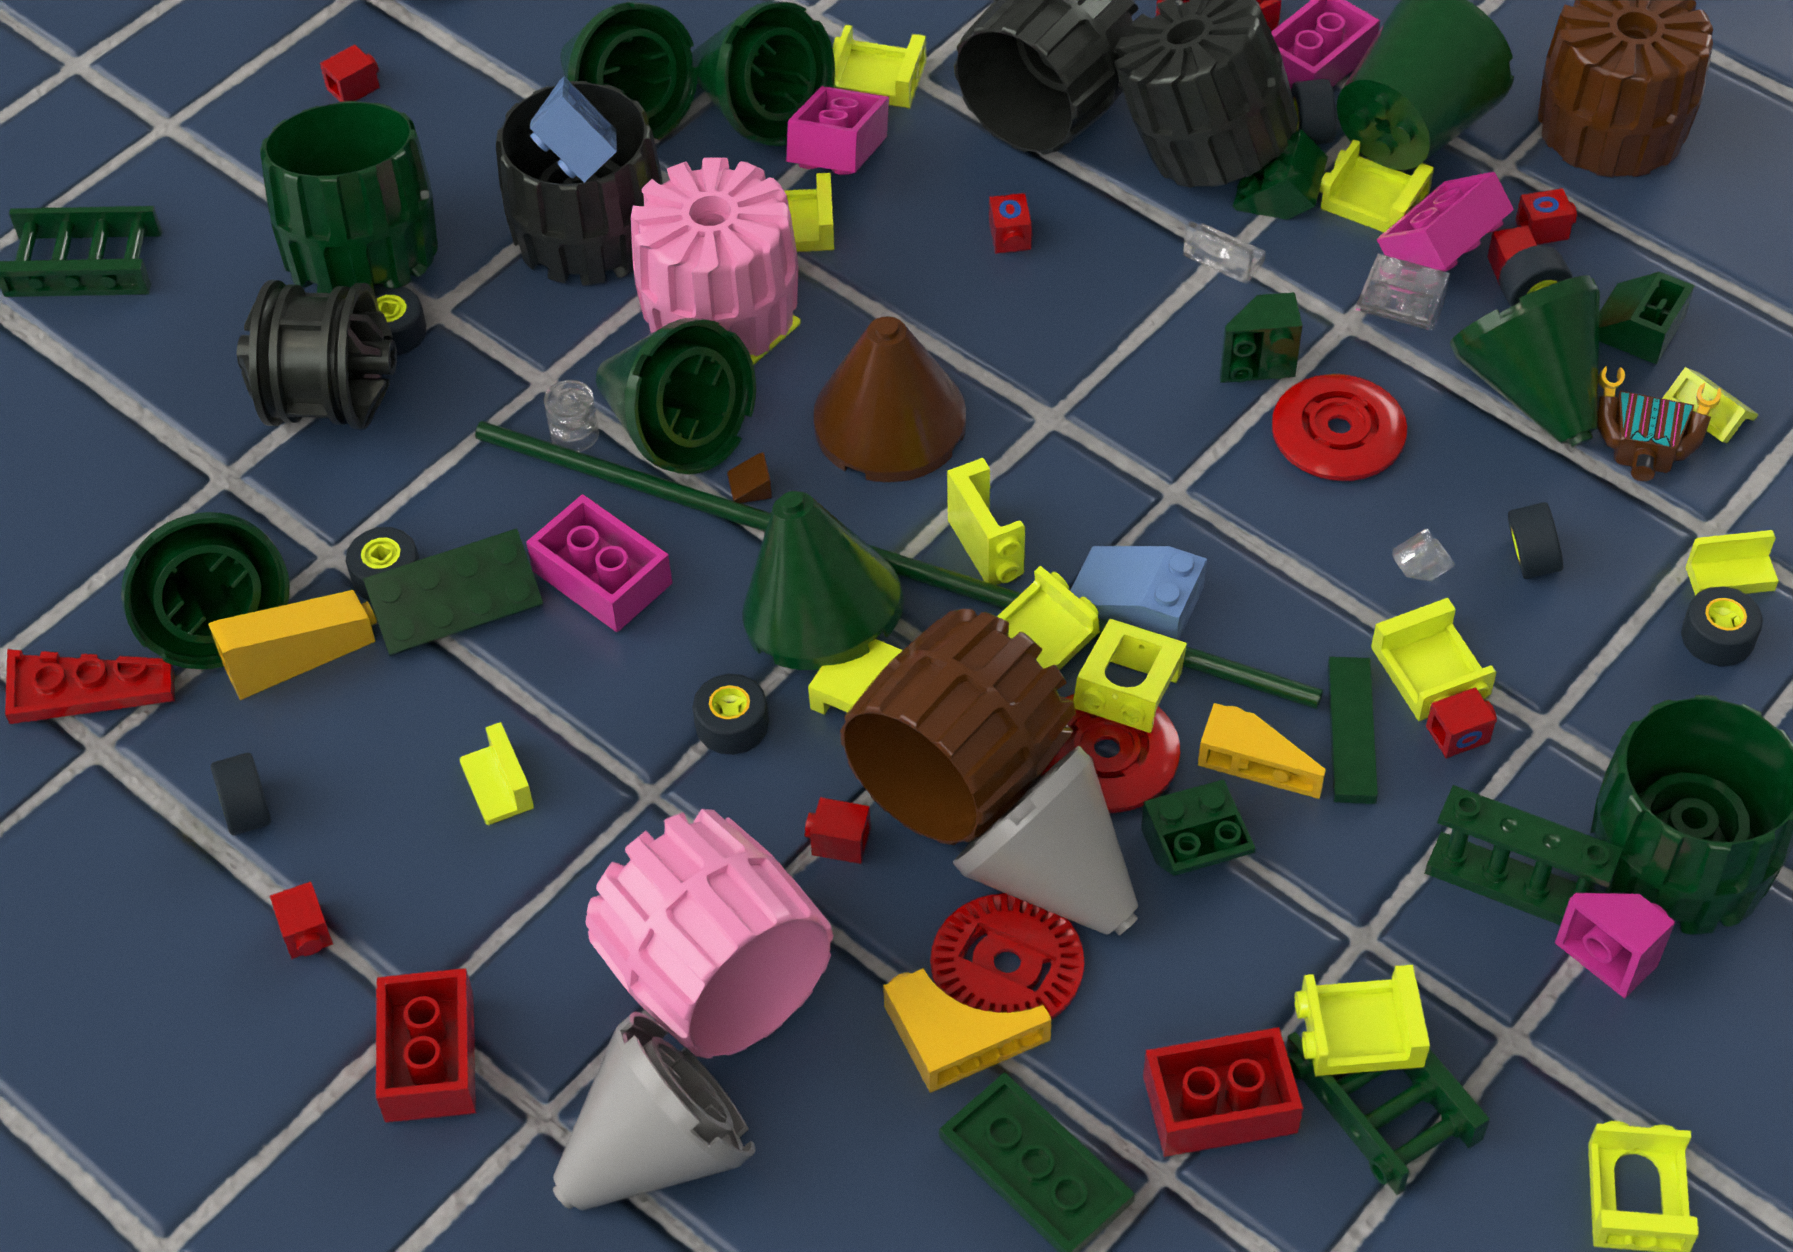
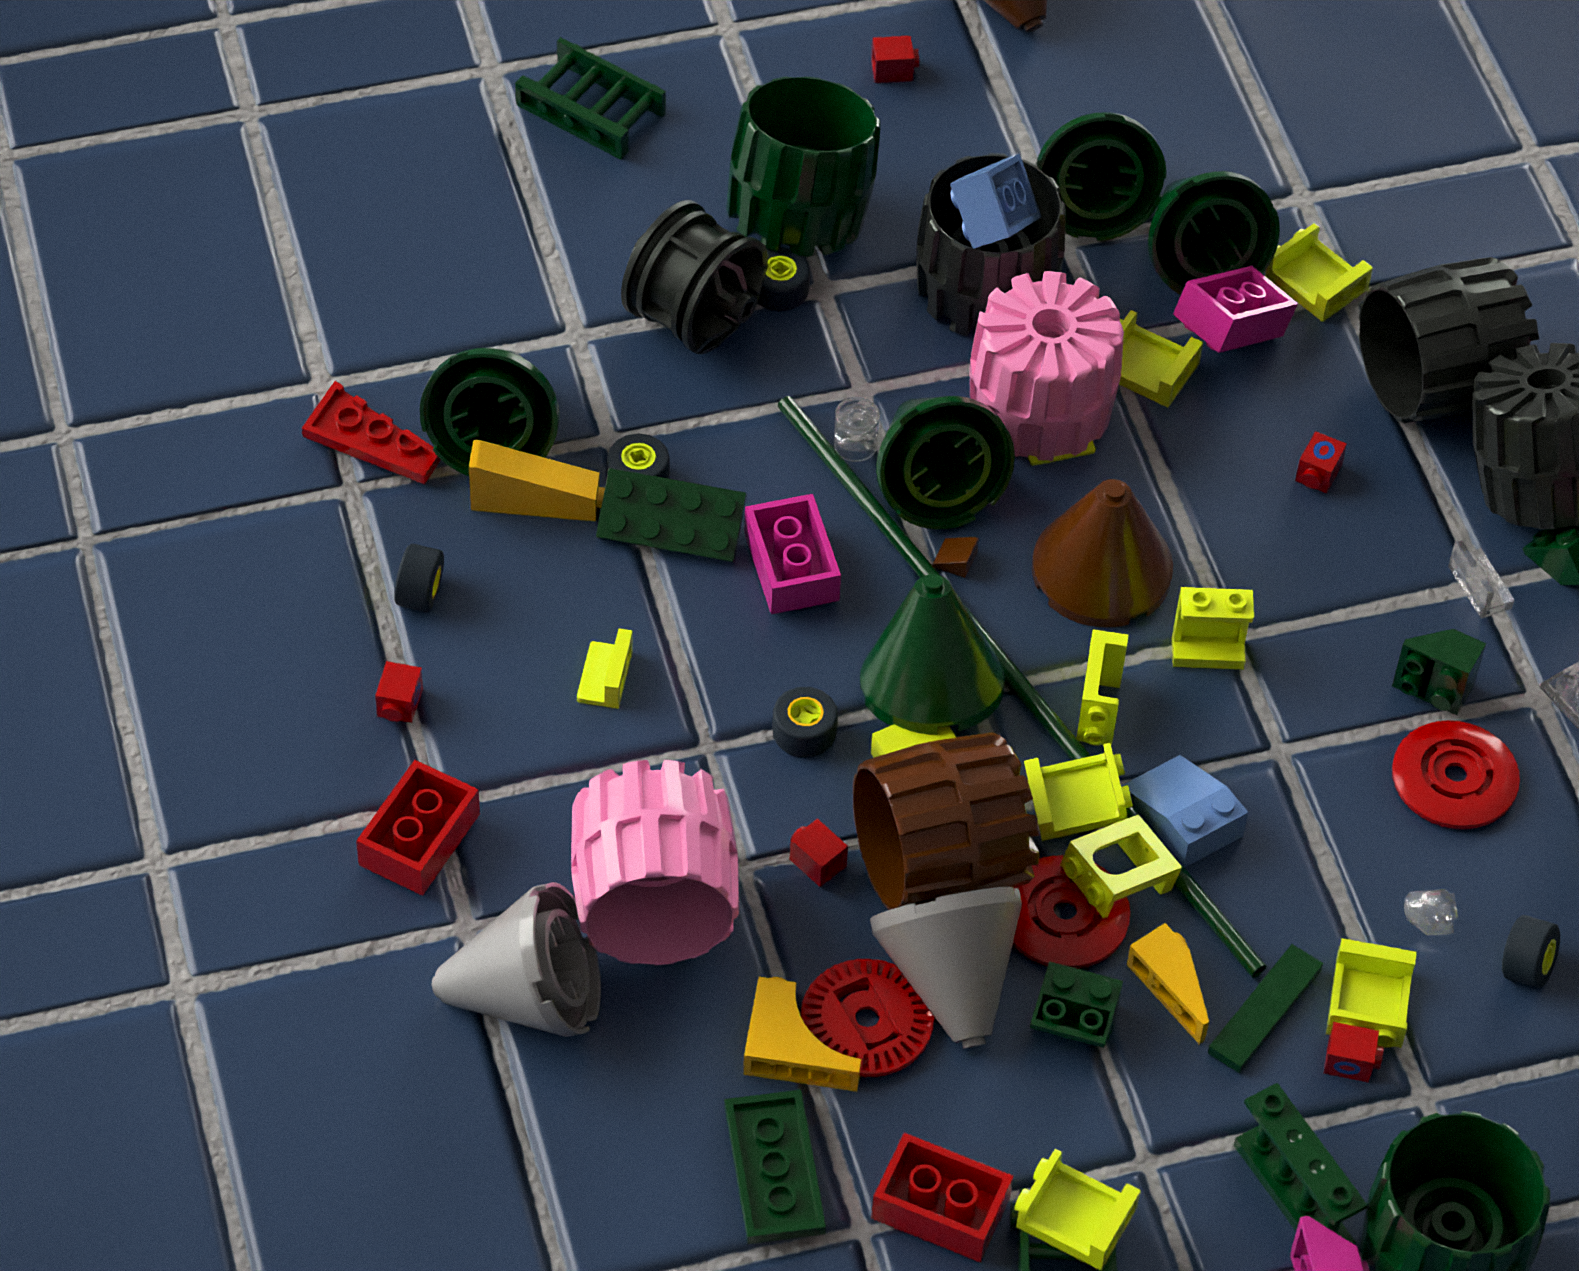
camera: 30 degrees right, 0 degrees up
none -> neon yellow panel [1172,587,1254,670]

